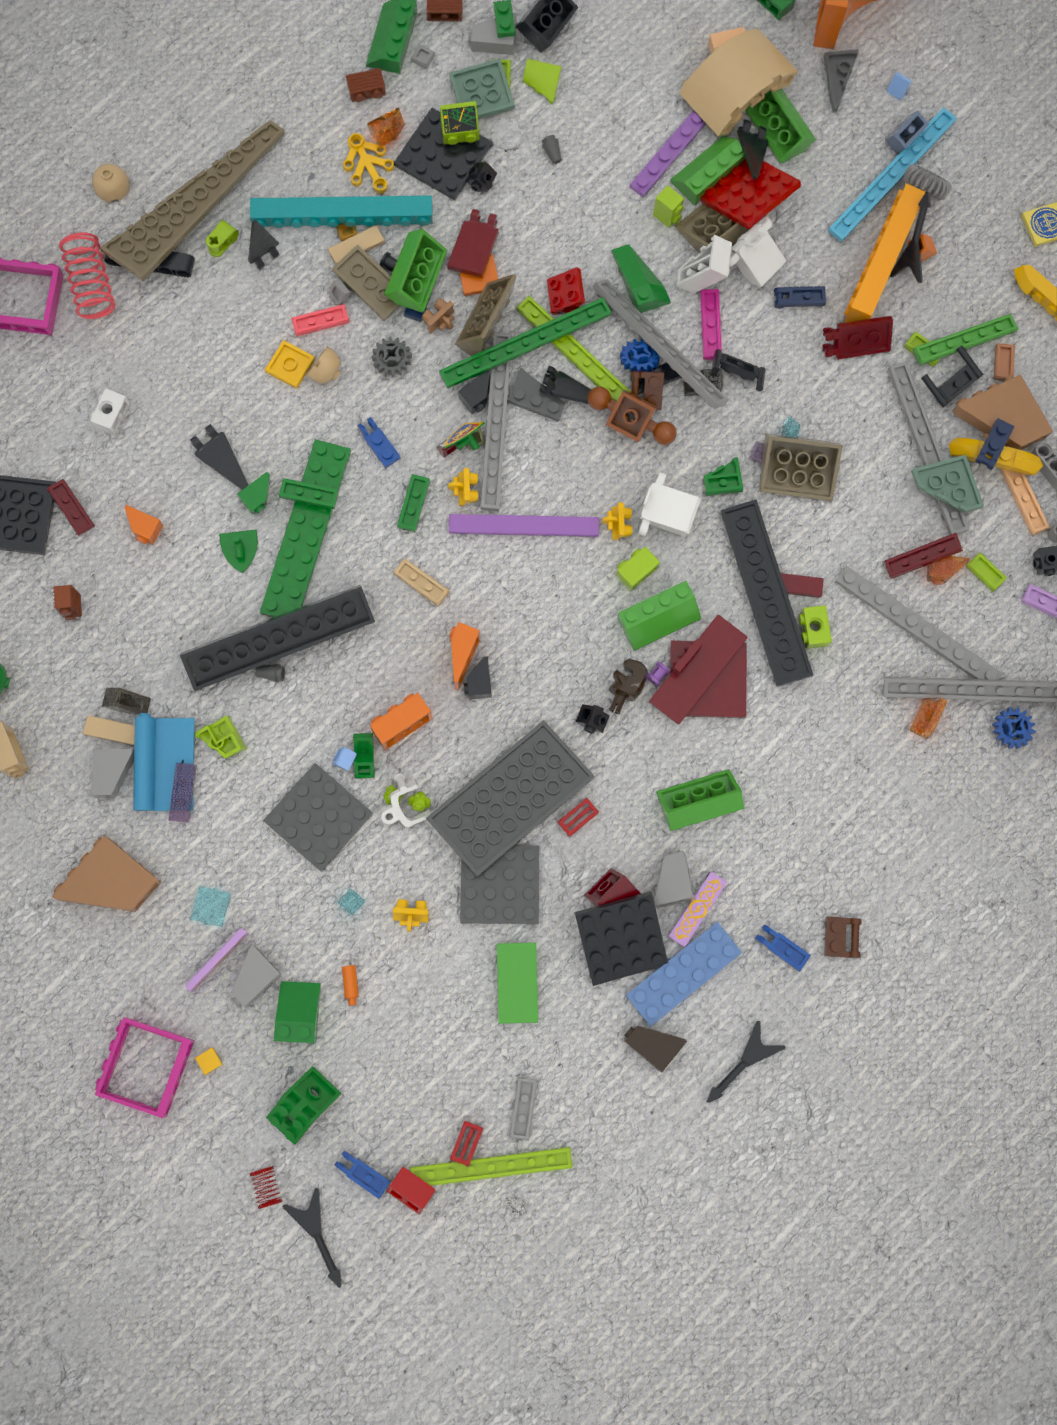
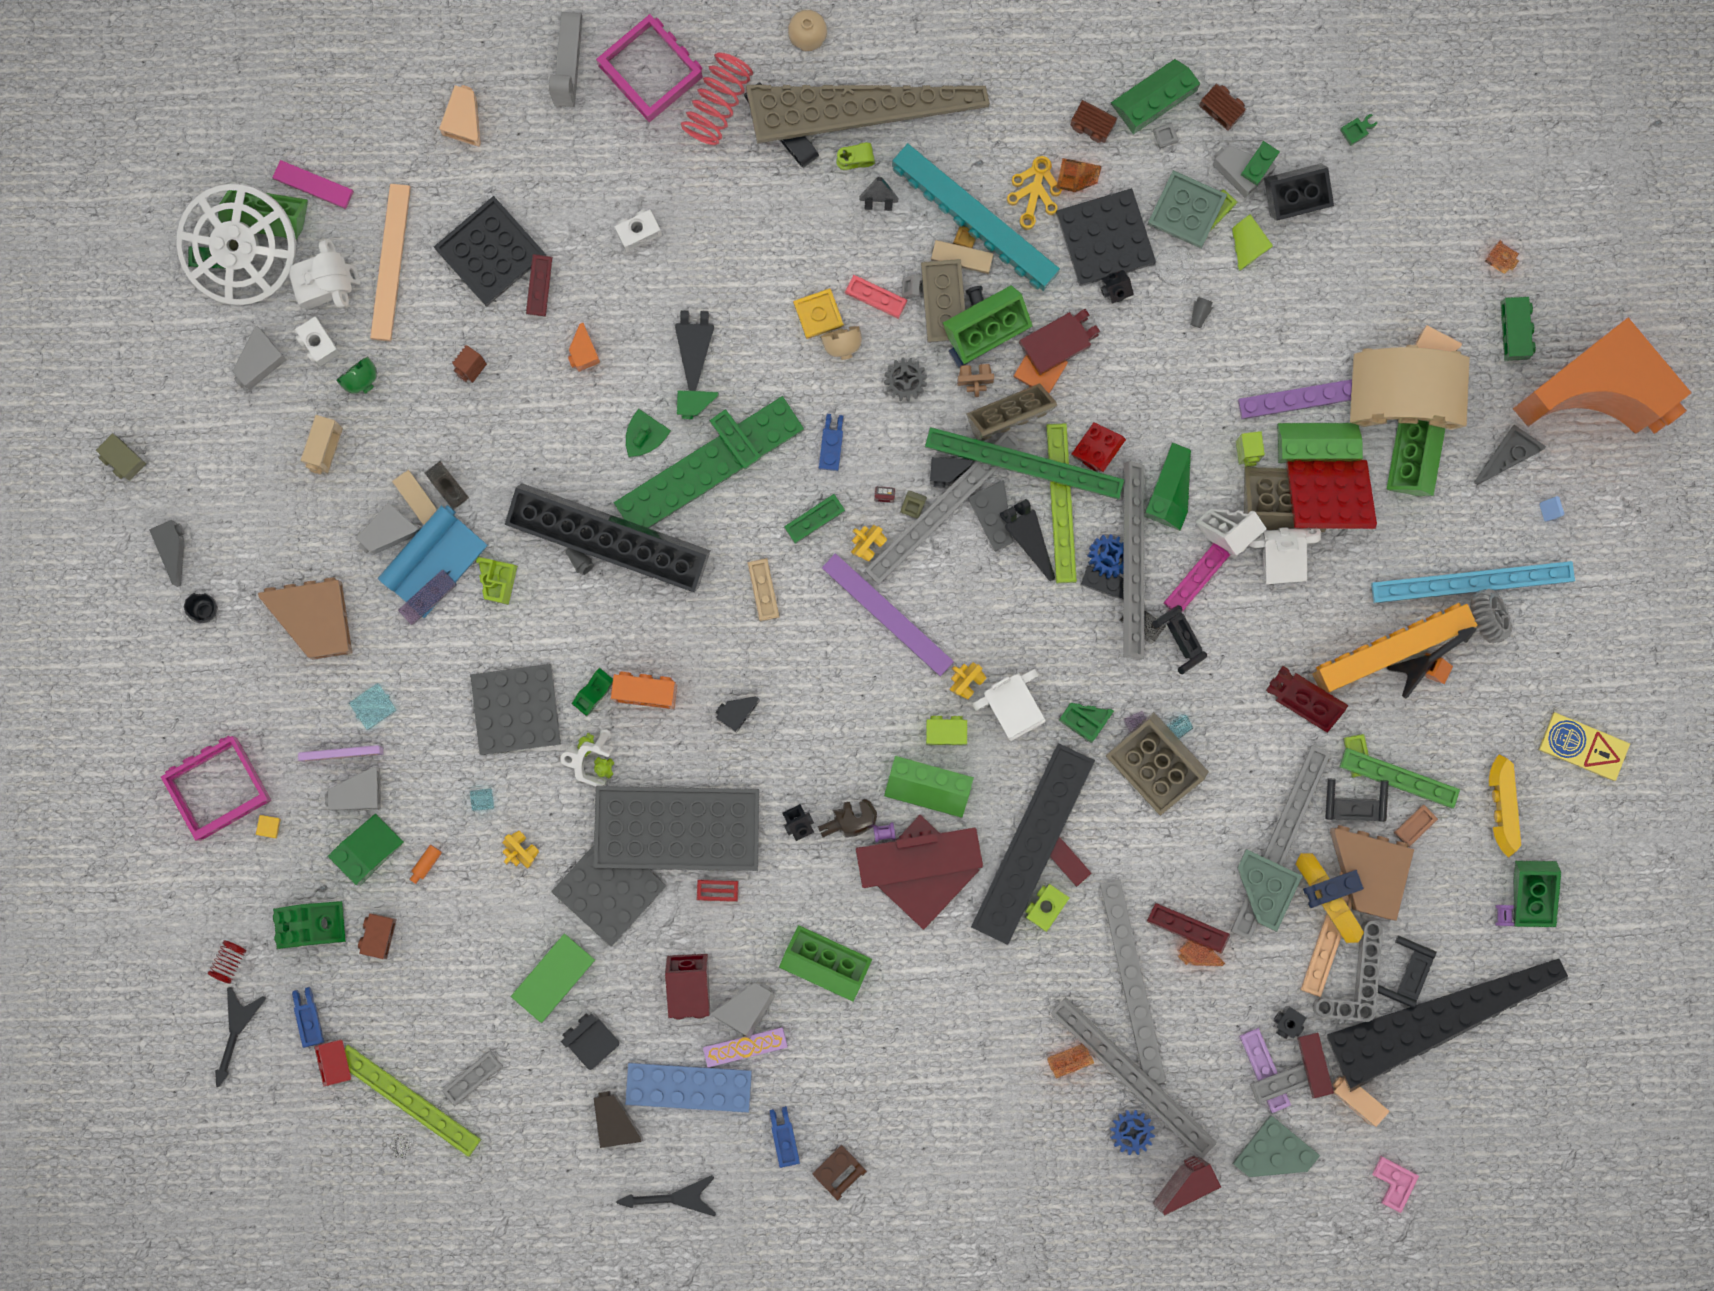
camera: 45 degrees right, 5 degrees up
light blue slope [332,747,356,770] -> none
slope [440,101,479,145] -> none
shield [444,422,485,450] -> none
orange slope [449,622,480,691] -> none
red tile [450,1121,483,1167] -> none
black plate [574,891,668,986] -> none
dark orange brick [587,386,677,445] -> none
reddish brown plate [630,371,664,410] -> none
black flag [737,119,769,180] -> none
dark blue plate [774,286,826,309] -> none
sand blue brick [885,111,929,154] -> none
lime tile [966,552,1007,592] -> none
none -> black hair [184,593,218,624]
none -> copper brick [358,913,397,959]
none -> black bracket [560,1013,620,1070]

